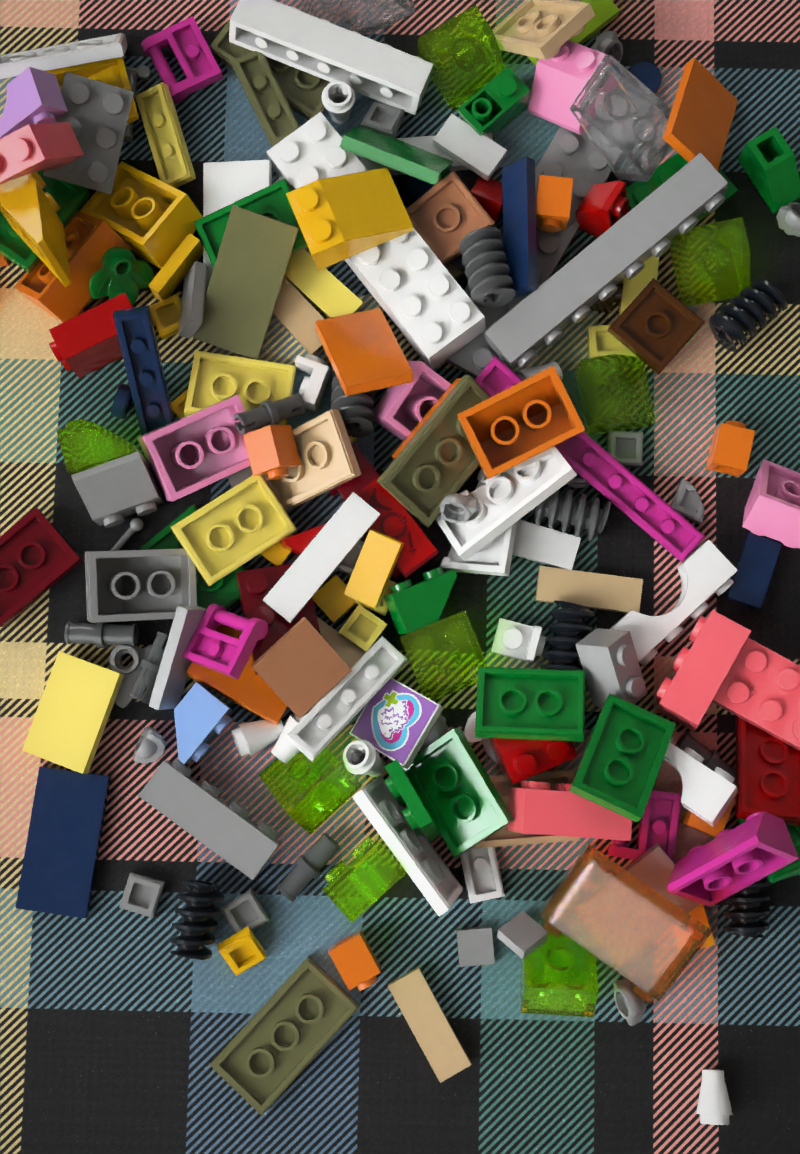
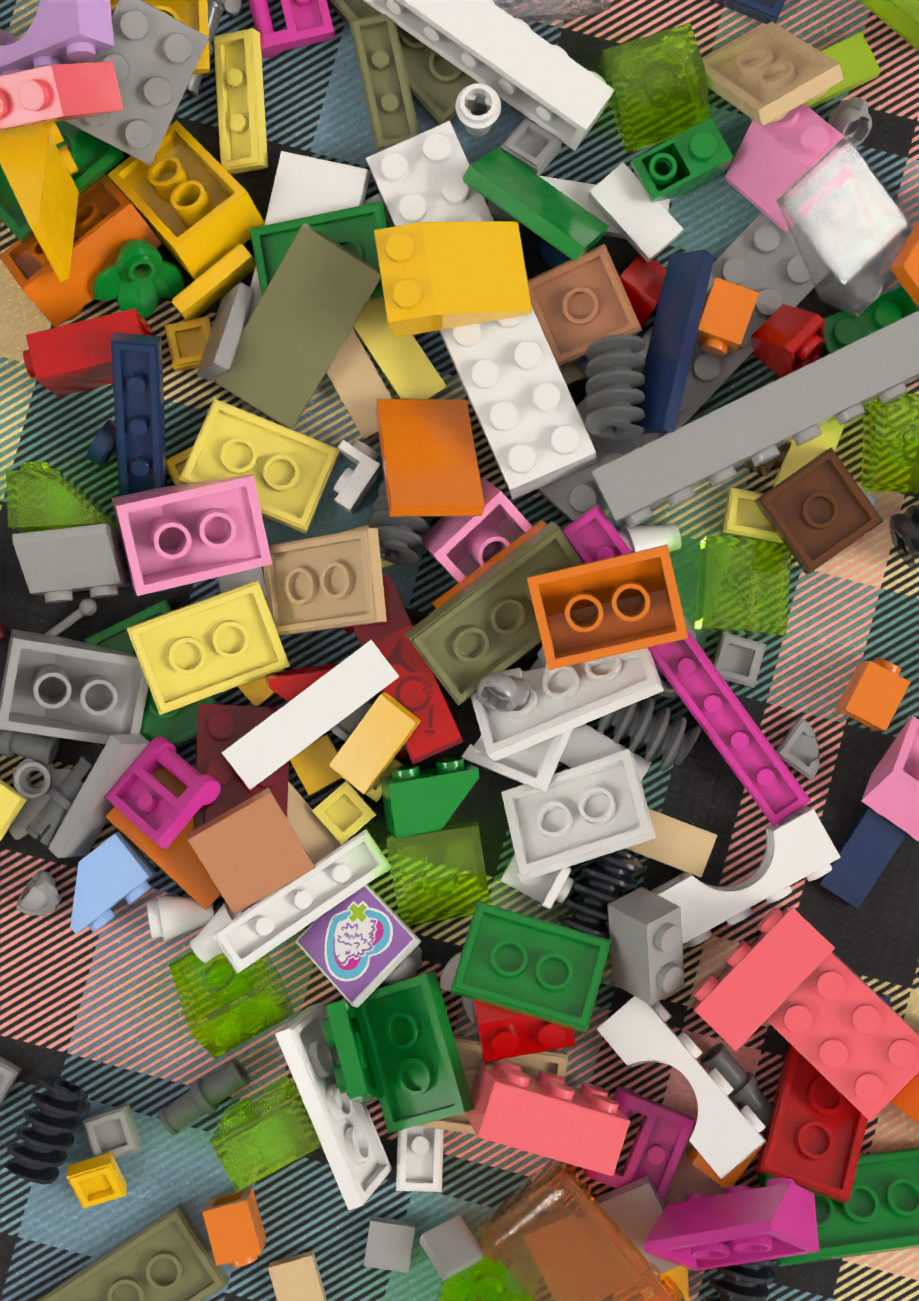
camera: 15 degrees right, 5 degrees up
light grey brick [138,759,281,880] -> none
dark grey pin [234,393,306,435] -> none
orange brick [243,425,301,480] -> none
white cone [343,739,386,777] -> none
green plate [569,693,676,823] -> none
dark blue tile [627,62,662,98] -> none
none -> white plate [501,749,656,880]

